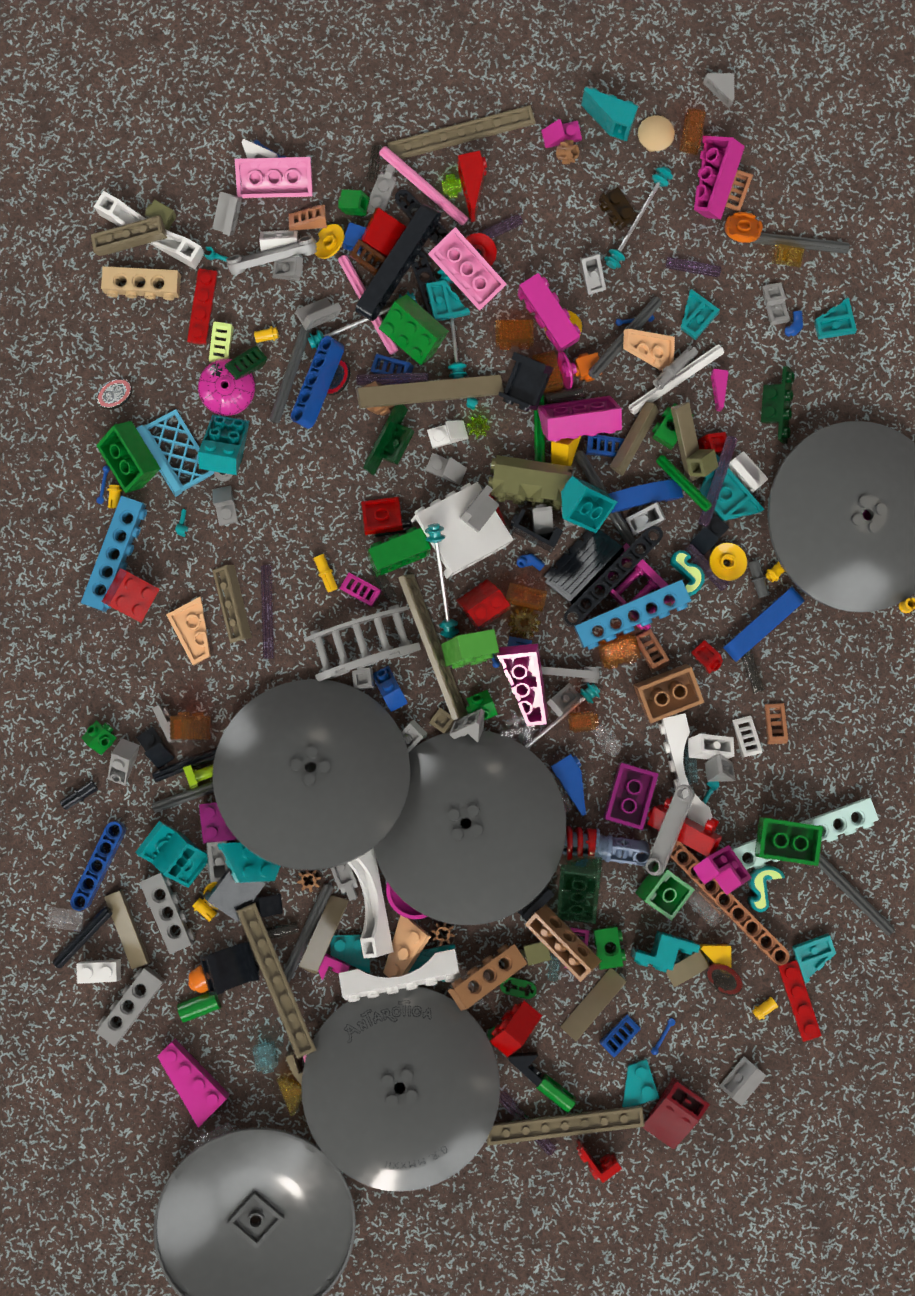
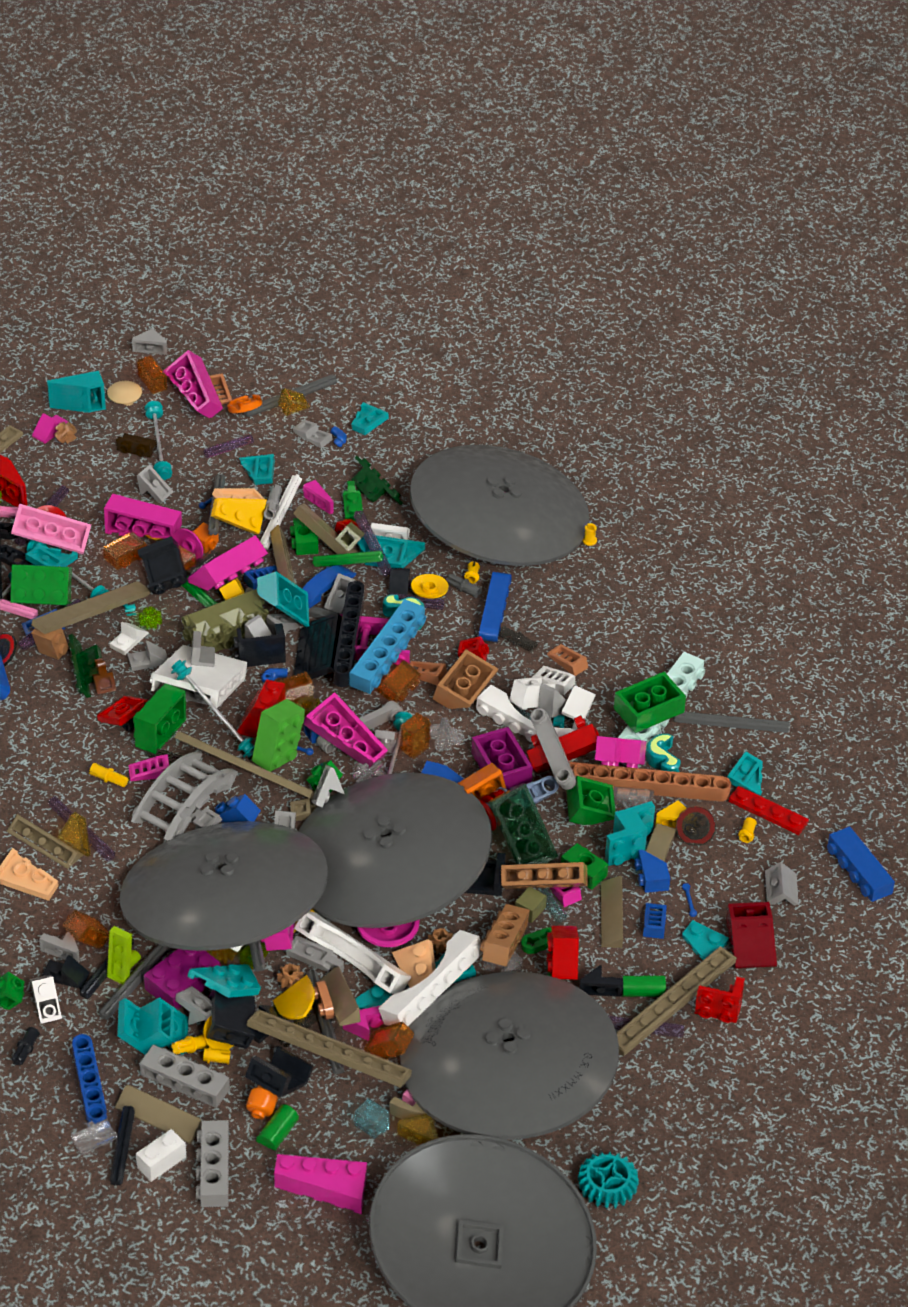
camera: 40 degrees left, 40 degrees down
none -> clear yellow slope [57,812,91,856]
none -> reddish brown plate [92,658,116,695]
none -> yellow axle [171,1035,208,1054]
none -> yellow wing [211,498,267,534]
none -> yellow shield [272,975,315,1020]
none -> nougat plate [314,980,334,1020]
none -> green hinge [343,481,363,521]
none -> clear orange brick [364,1022,414,1060]
none -> orange slope [458,763,506,799]
none -> white panel [561,686,596,730]
none -> teal gear [578,1151,639,1209]
none -> blue slope [635,849,670,893]
none -> blue brick [827,826,895,902]

